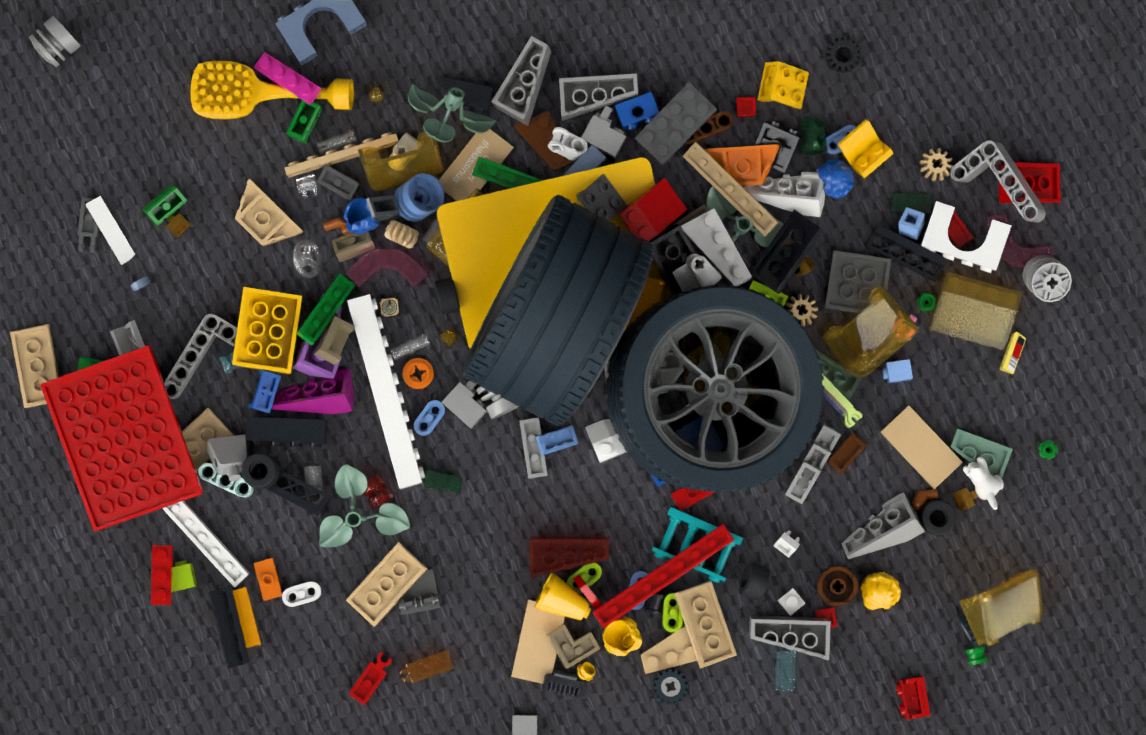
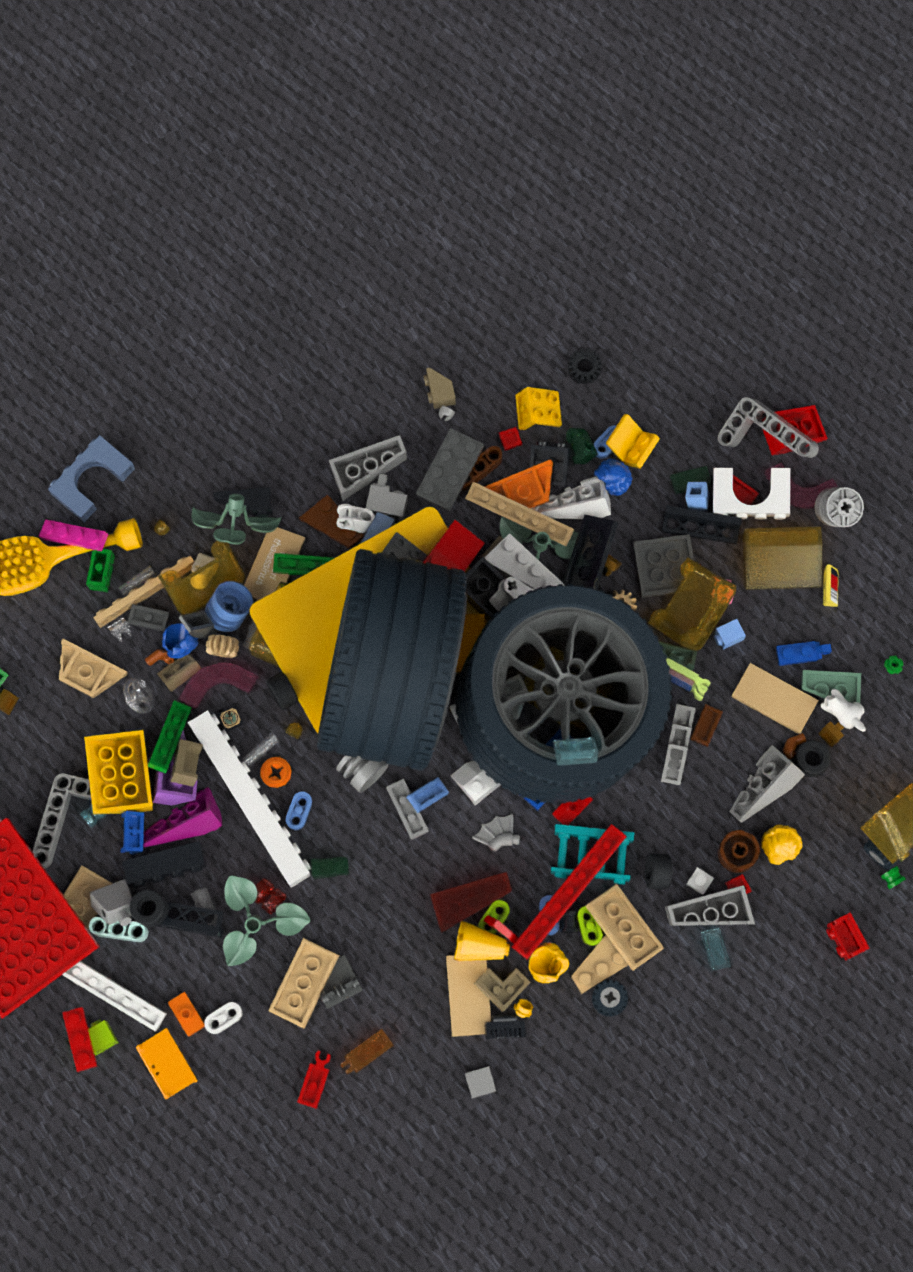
camera: 15 degrees left, 10 degrees down
black fence [209,586,250,669] -> none
light grey hinge [442,380,487,429] -> none
light grey wedge [492,36,551,126] -> none
blue brick [615,92,659,131] -> none
white tile [773,530,800,558] -> none
green plate [917,293,936,312] -> none
tan gear [920,148,953,181] -> none
none -> dark tan slope [423,368,456,409]
none -> light grey hinge [439,405,455,421]
none -> light grey arm [472,814,520,852]
none -> clear light blue slope [554,738,598,766]
none -> blue hinge [776,641,832,666]

